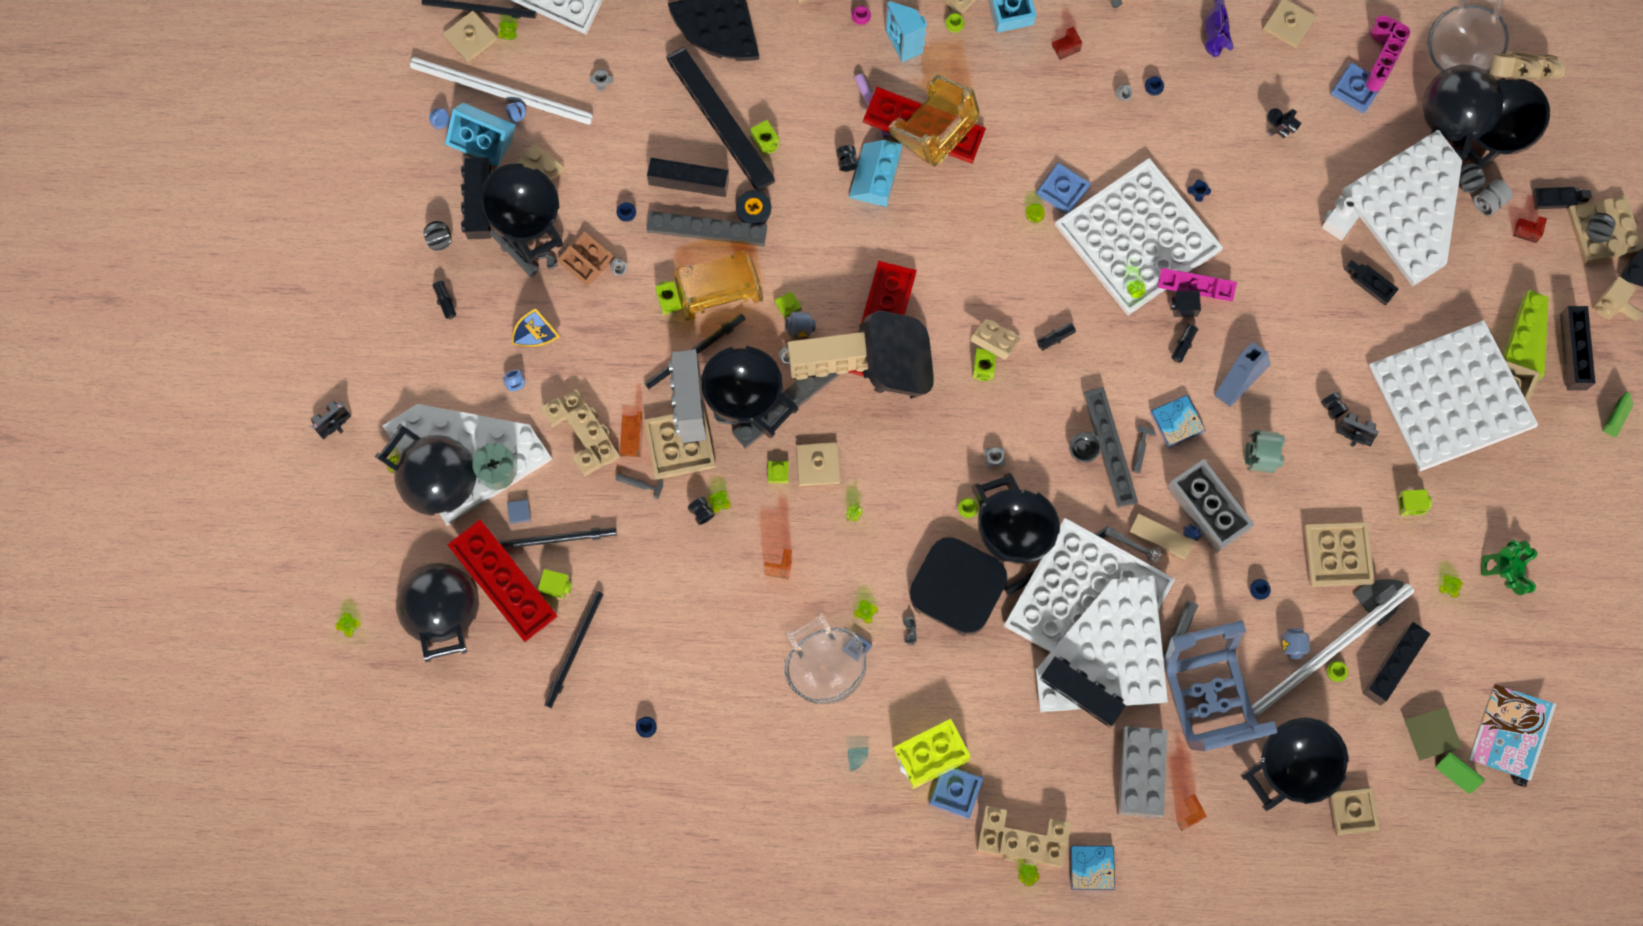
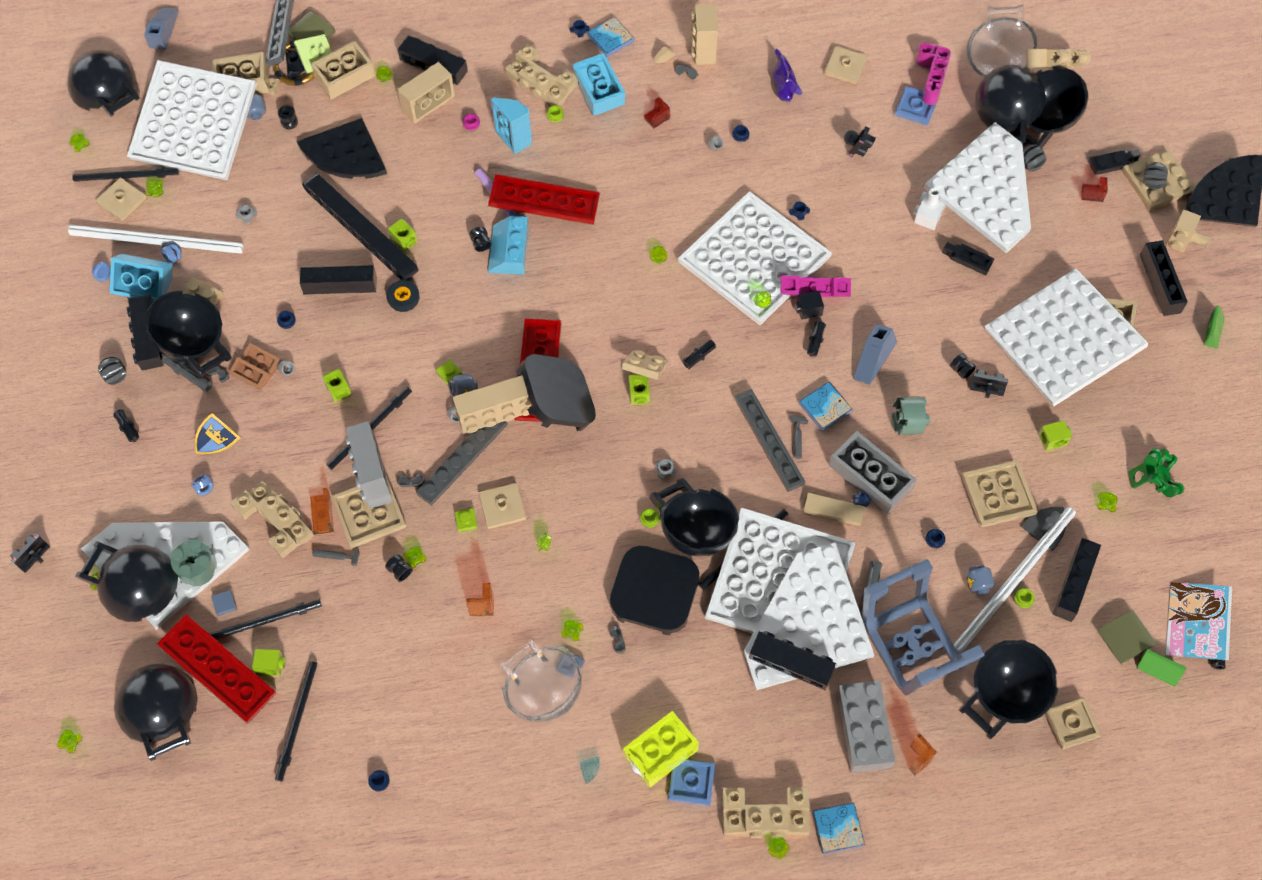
camera: 10 degrees left, 10 degrees down
dark grey plate [646,211,767,247] -> none
clear yellow windscreen [673,250,763,321] -> none
black windscreen [701,346,799,438] -> none
clear yellow windscreen [889,74,980,166] -> none
medium blue tile [1036,163,1091,215] -> none
dark grey hair [1069,432,1102,463] -> none
dark grey piece [1104,527,1163,566] -> none
light grey wheel [1474,179,1513,217] -> none
lime wedge [1502,290,1549,381] -> none

